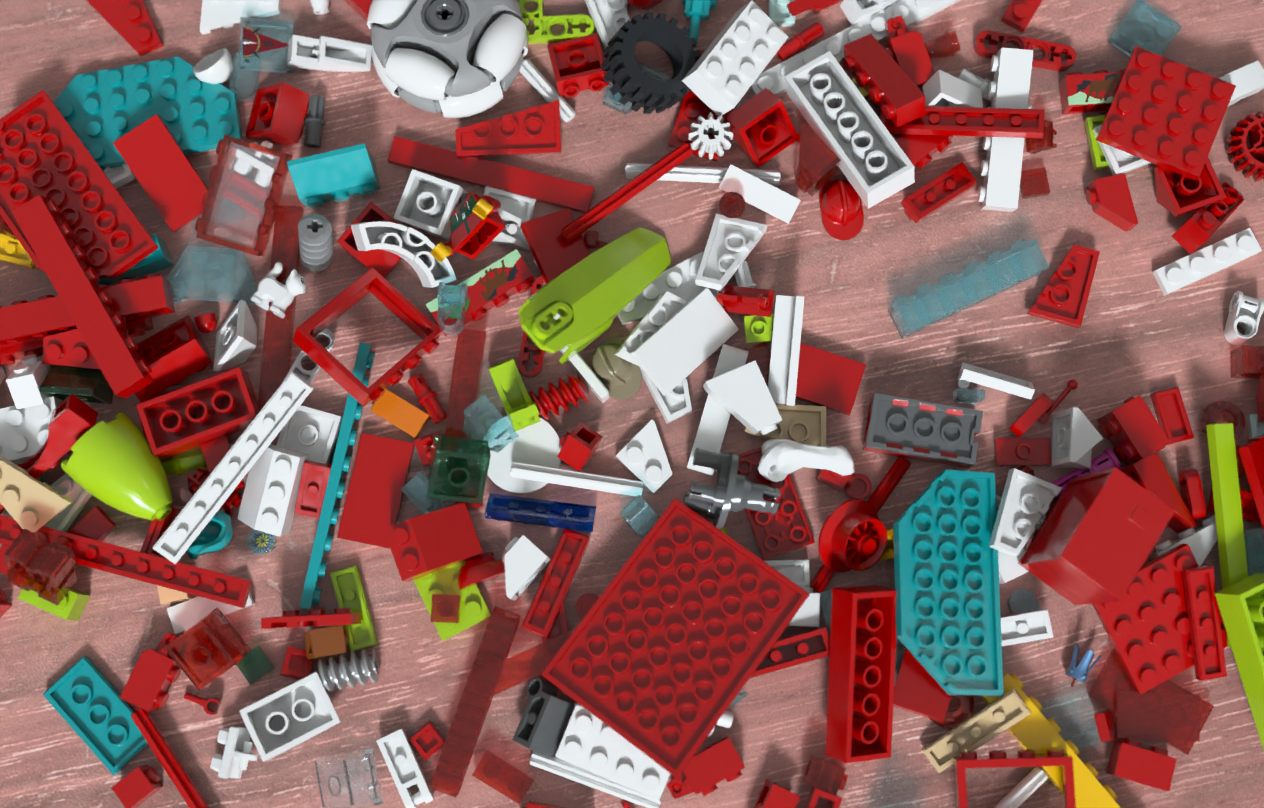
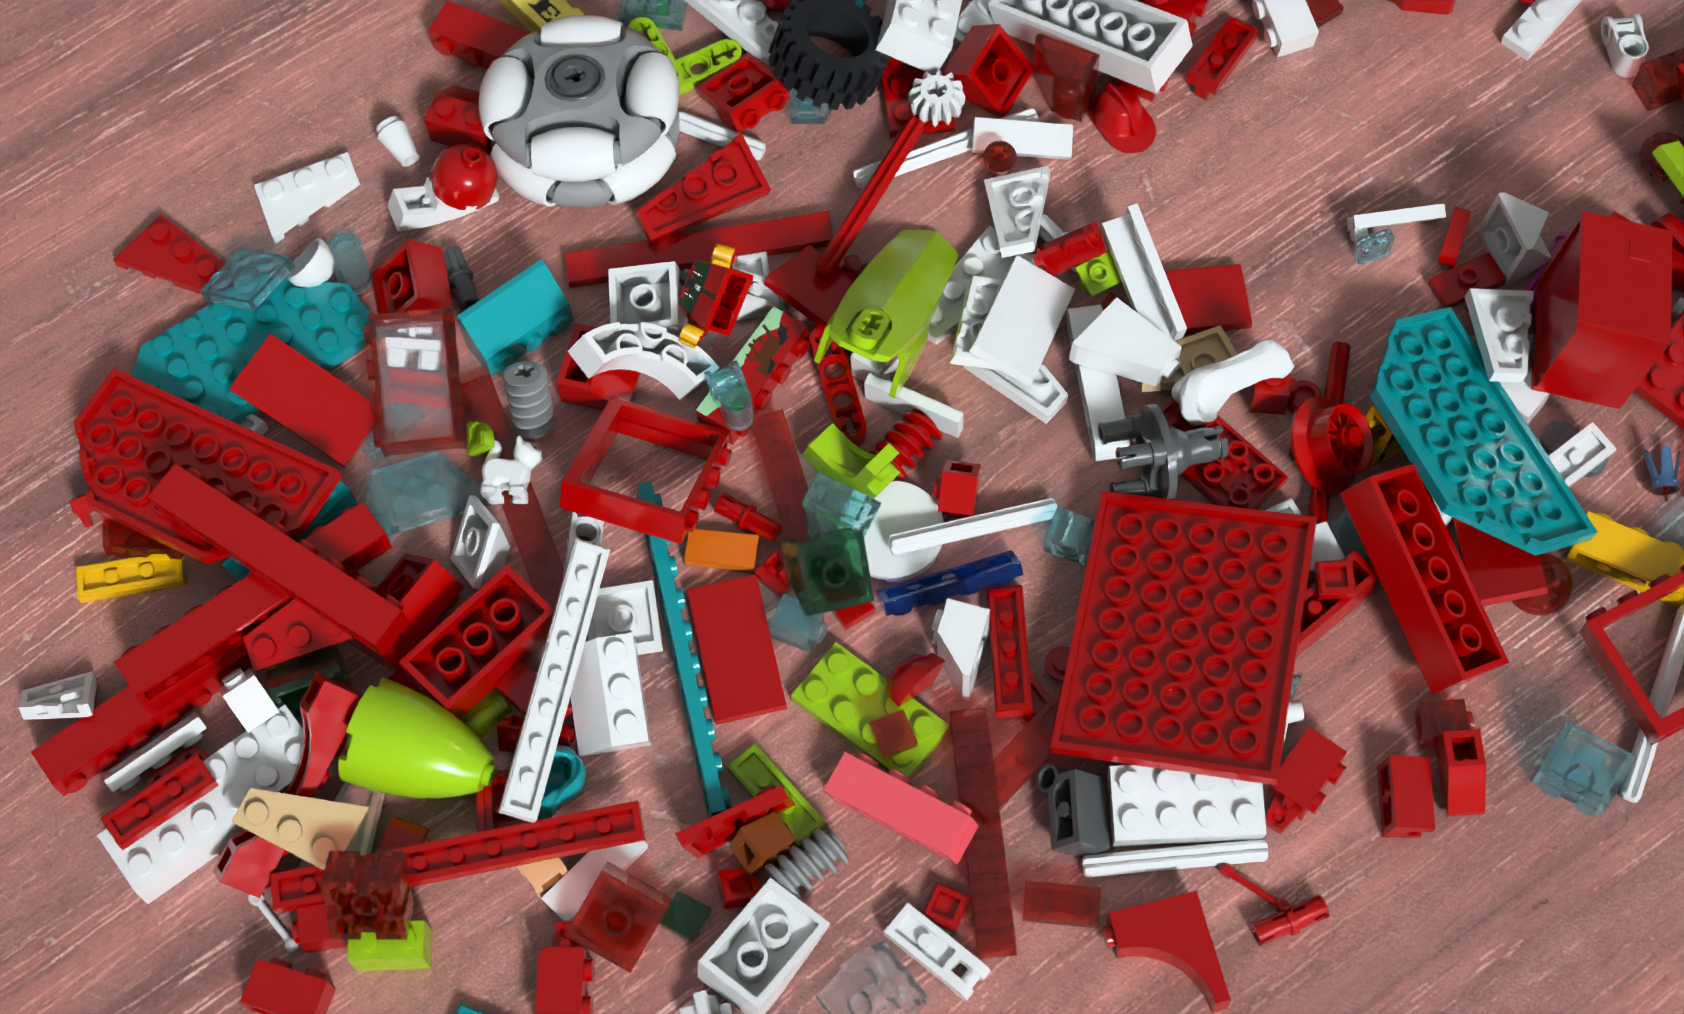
camera: 25 degrees left, 15 degrees down
red hand [184,692,221,715] -> none
red hinge [194,313,217,333] -> none
clear light blue tile [240,17,293,73] -> none
clear light blue tile [247,529,277,555] -> none
plate [294,460,332,518] -> none
red slope [384,502,484,582] -> none
dark tan piece [592,338,642,400] -> none
white wing [616,420,673,494] -> none
dark grey piece [862,393,983,468] -> none
clear light blue brick [888,238,1050,339] -> none
tan tile [922,688,1031,773] -> none
red wing [1027,244,1100,328] -> none
red hinge [1038,379,1078,424] -> none
red brick [1097,395,1170,465] -> none
red tile [1150,387,1194,446] -> none
none -> clear light blue plate [200,248,295,311]
none -> red cylinder [429,143,498,210]
none -> lime tile [466,421,495,457]
none -> coral brick [823,752,979,865]
none -> red tile [1314,560,1356,600]

